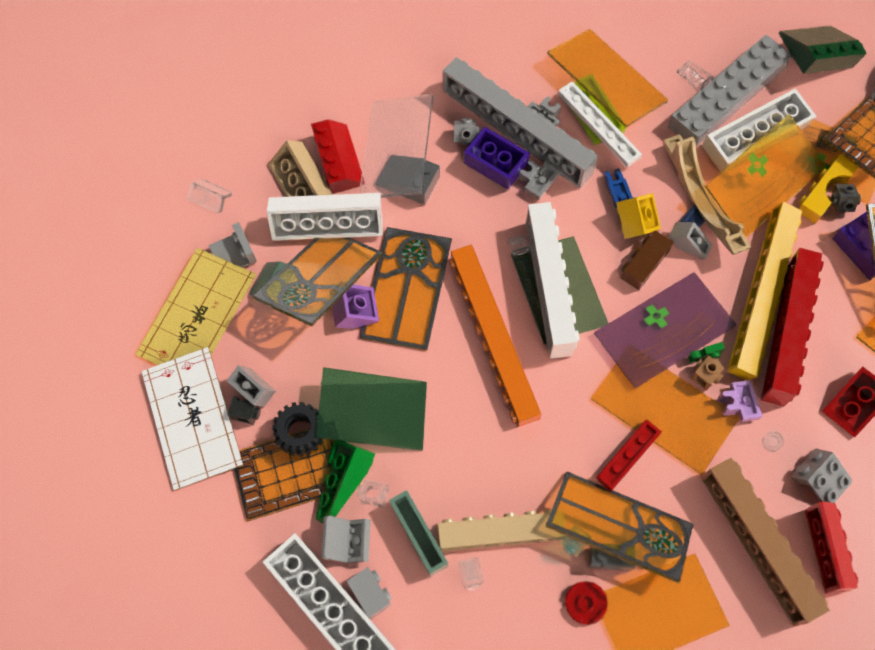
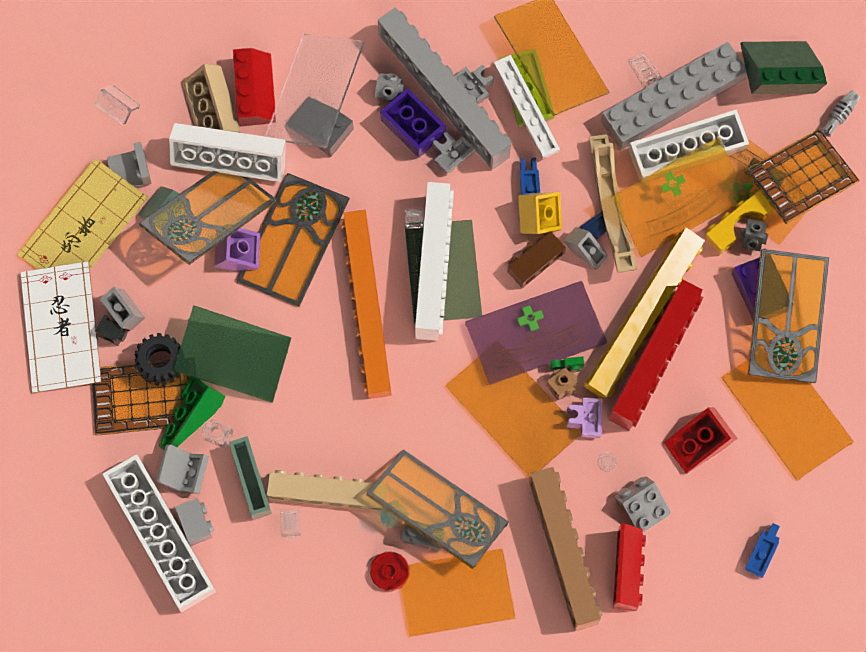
camera: 10 degrees right, 5 degrees up
red tile [595,419,662,492] -> none

